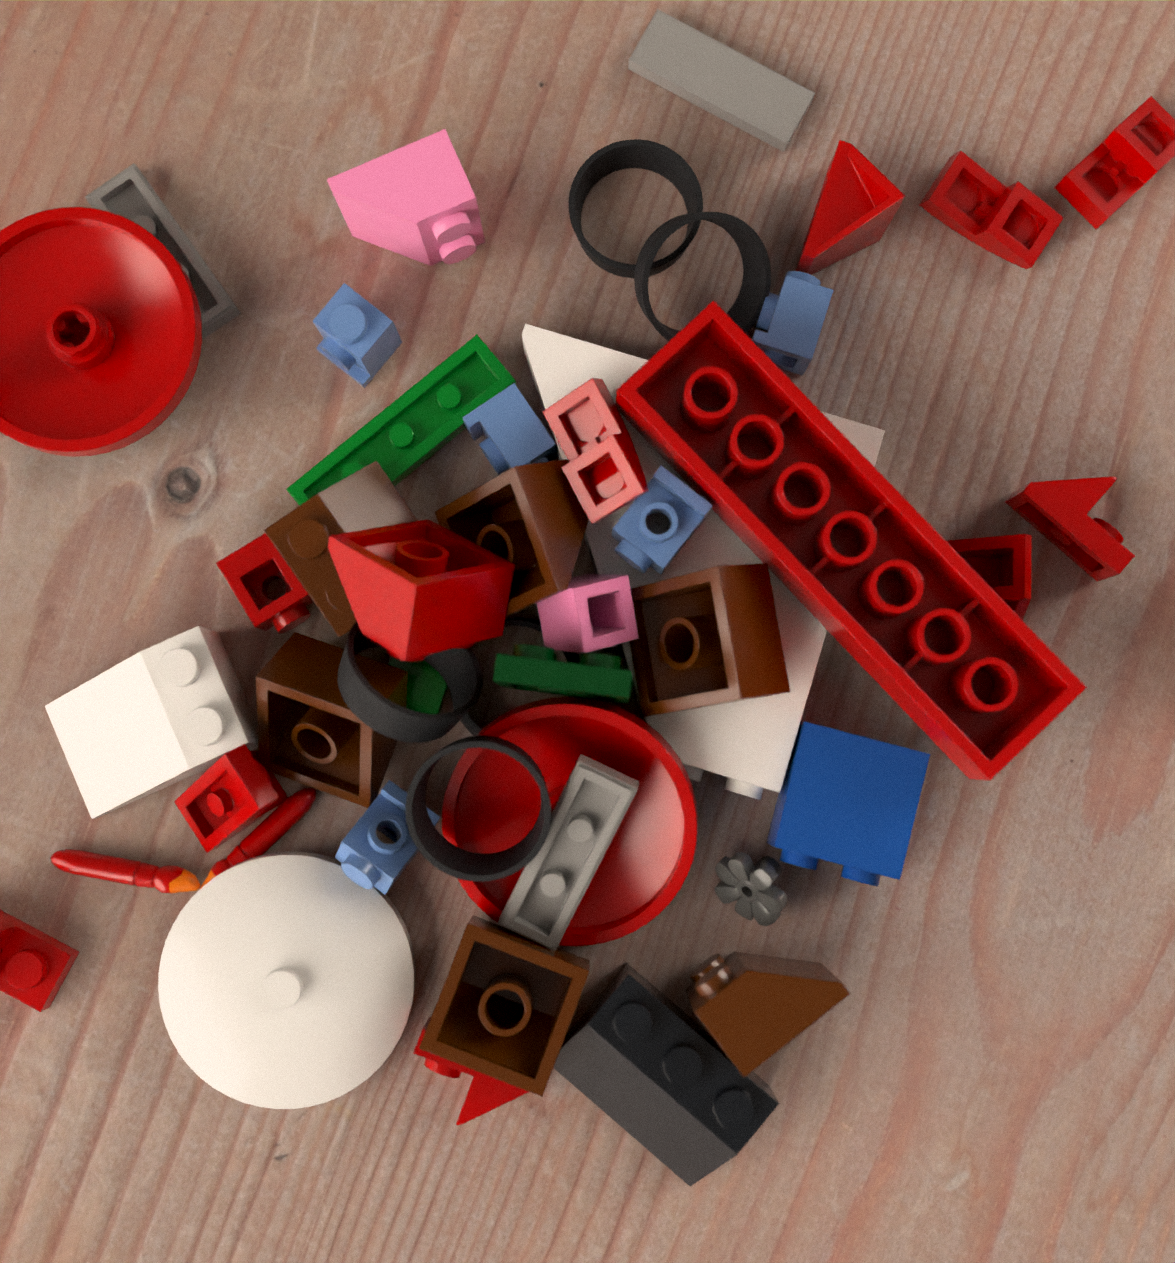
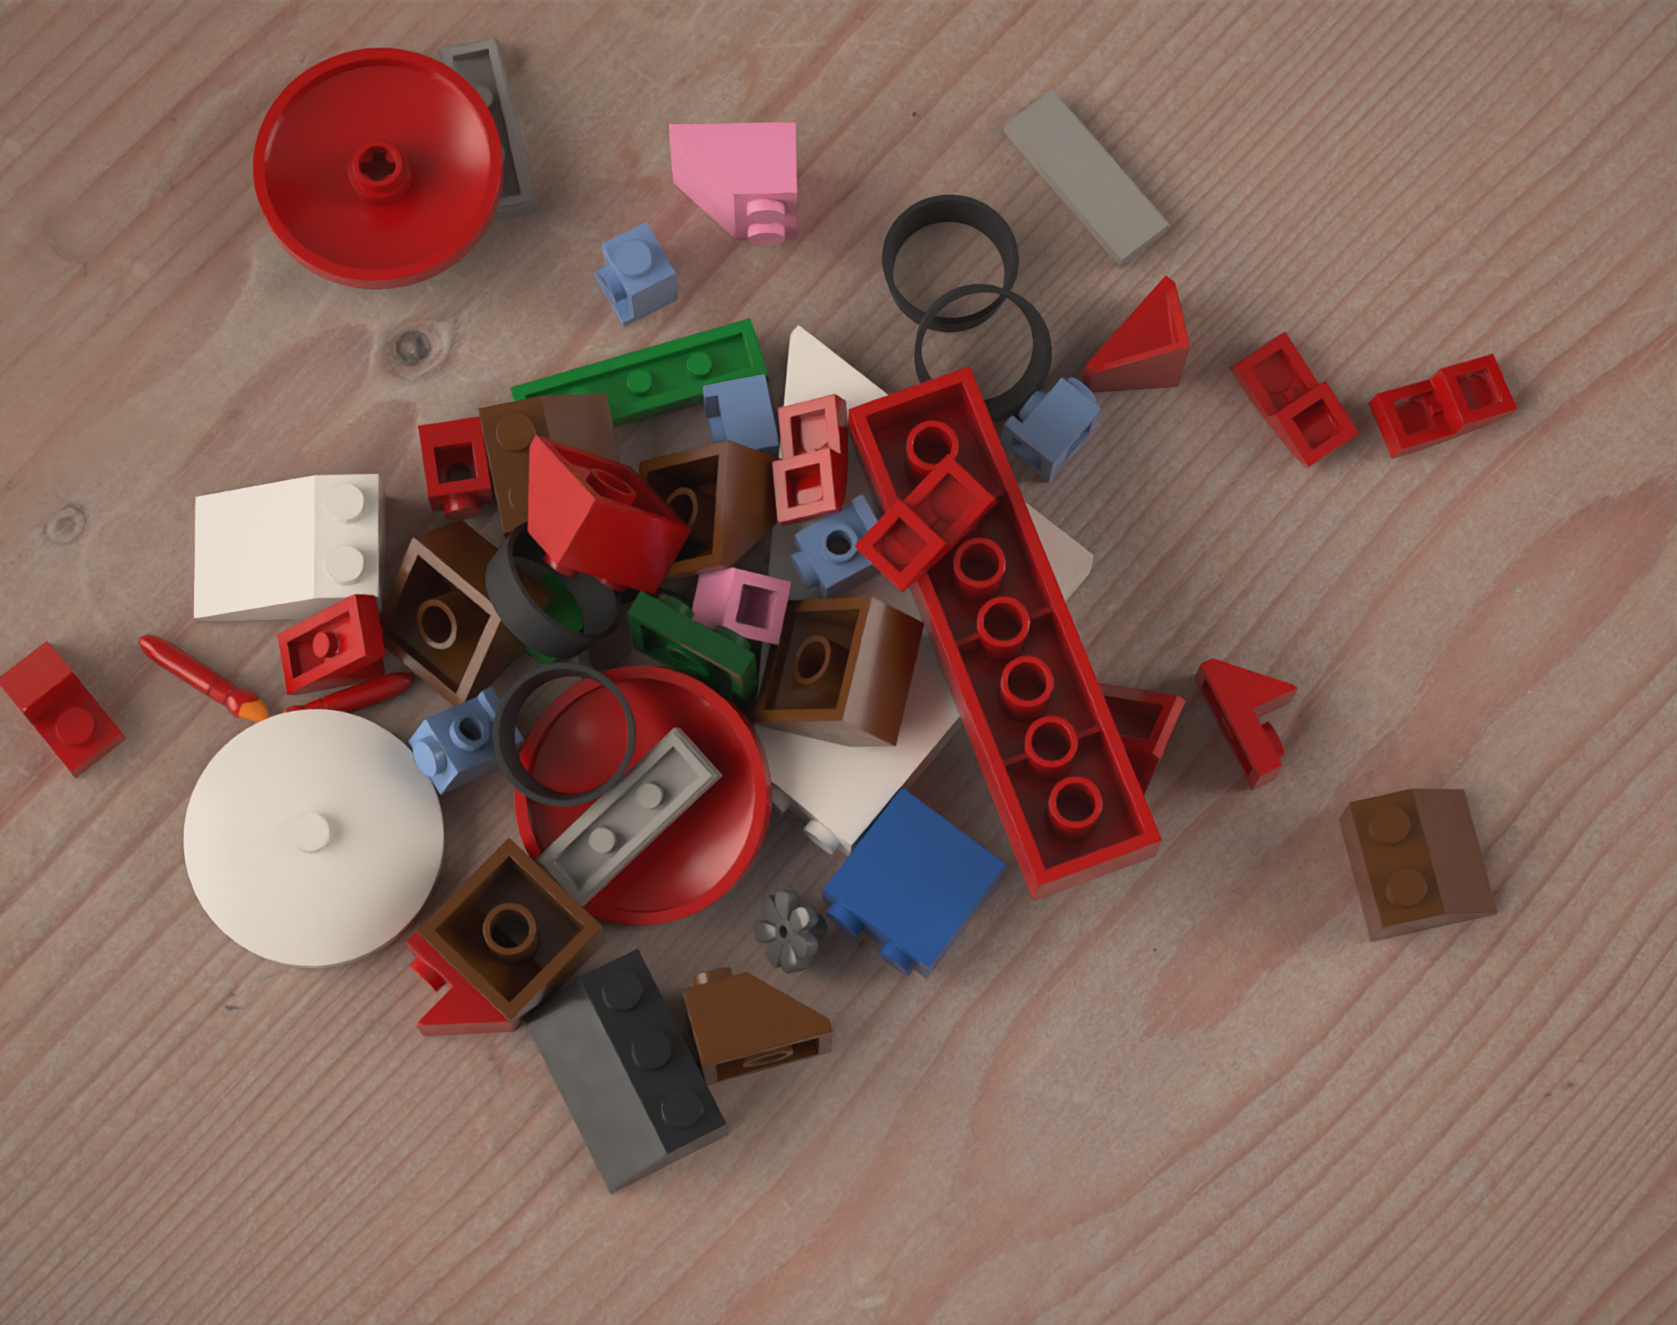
camera: 20 degrees right, 10 degrees down
none -> red slope [854,454,998,592]

